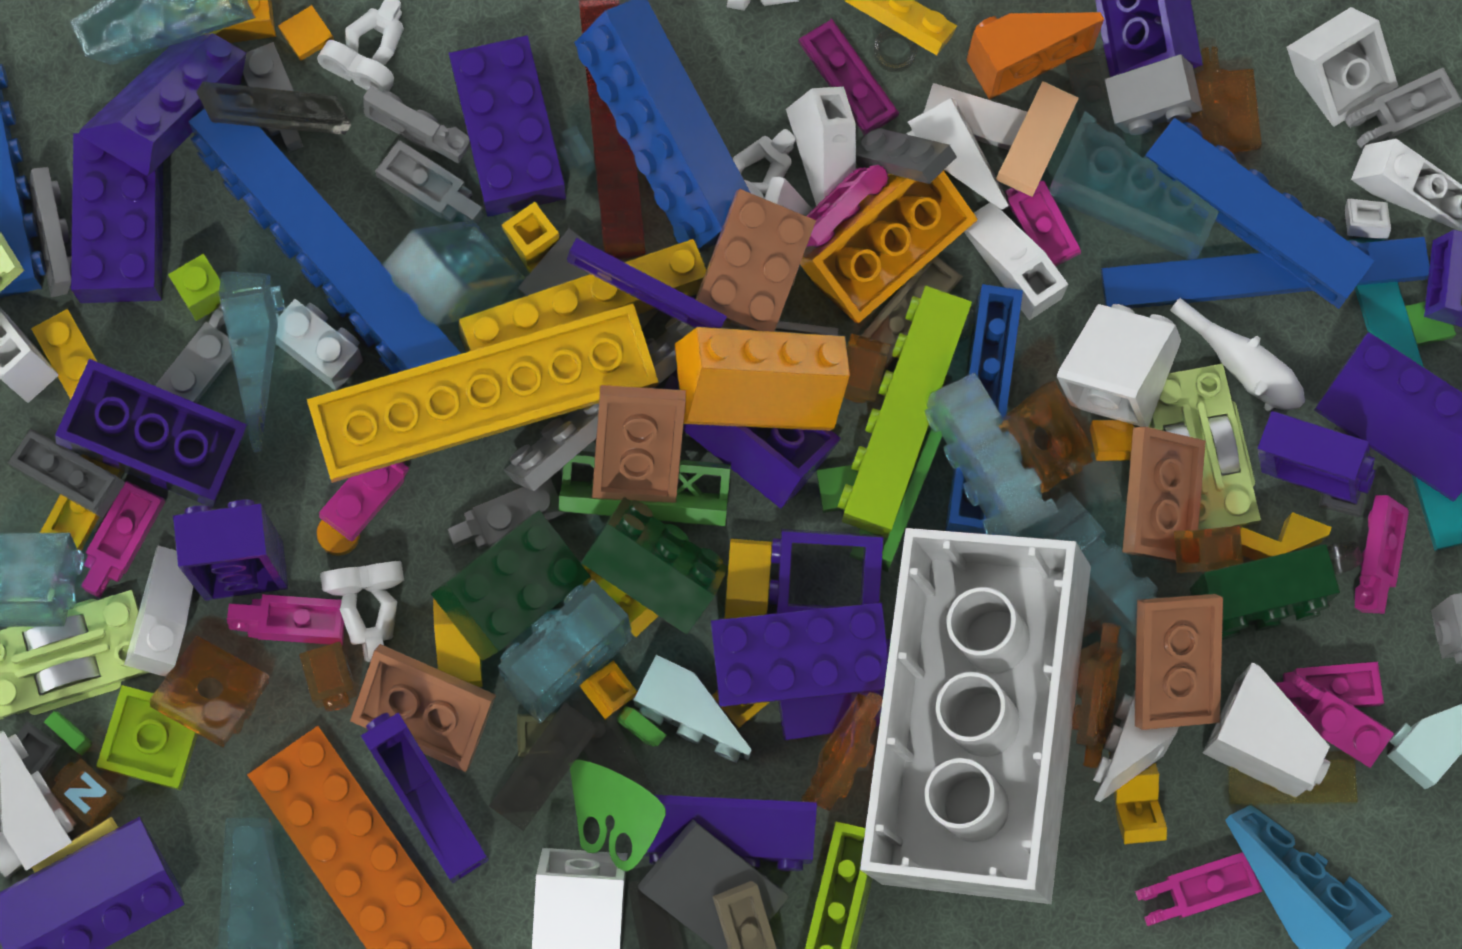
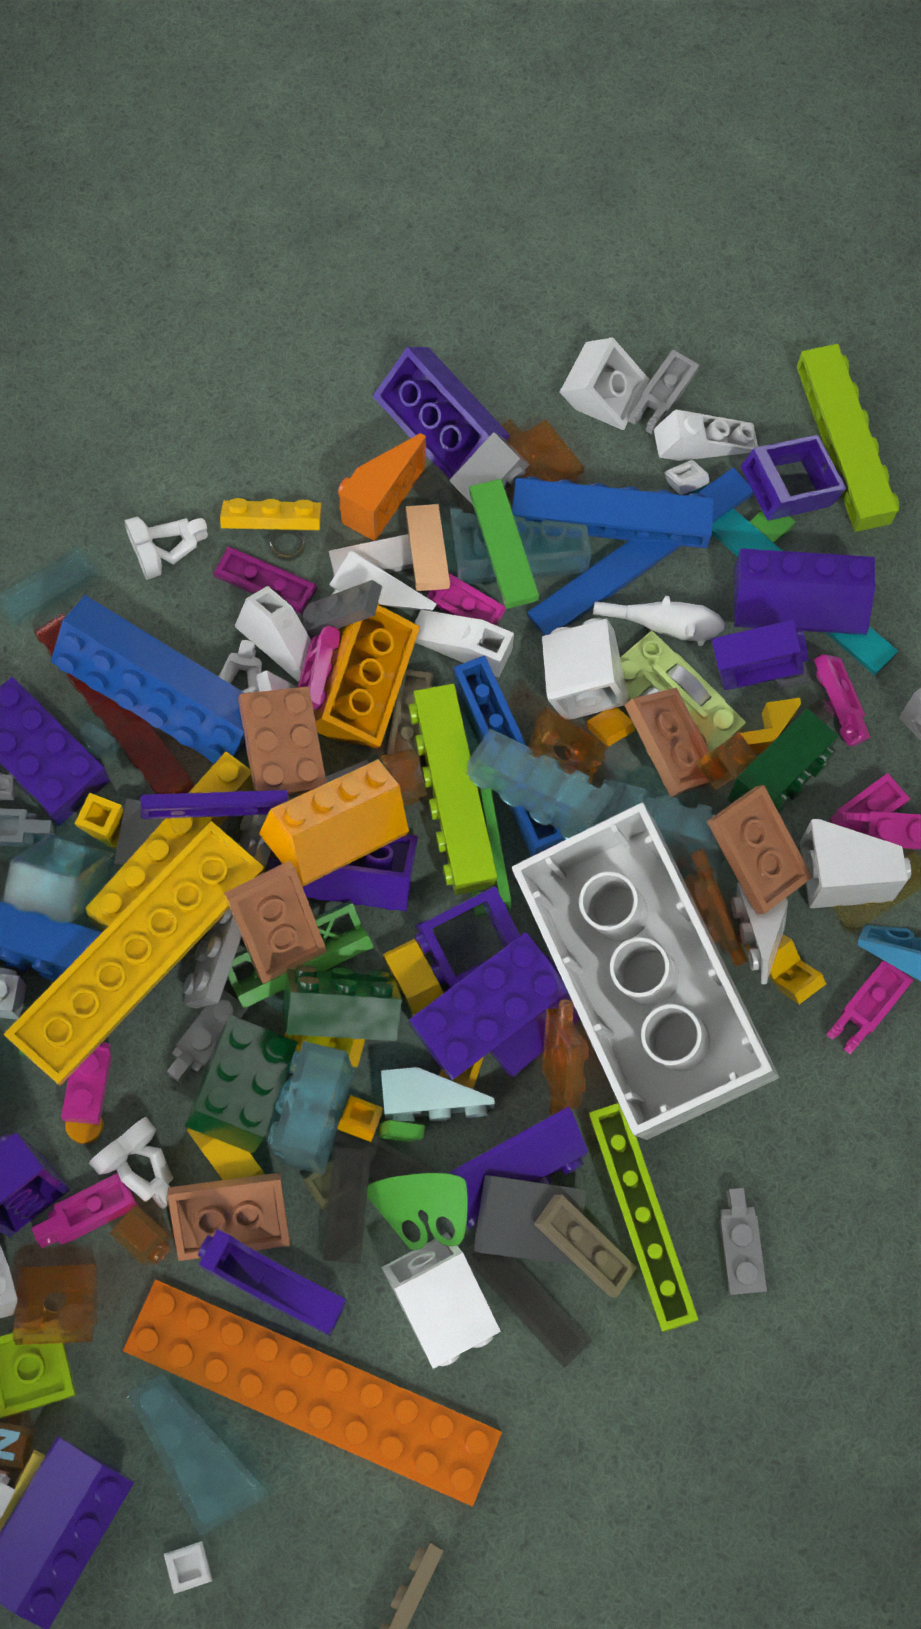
camera: 30 degrees left, 5 degrees down
bright green tile [816,465,858,513] -> none
none -> bright green tile [469,479,539,609]

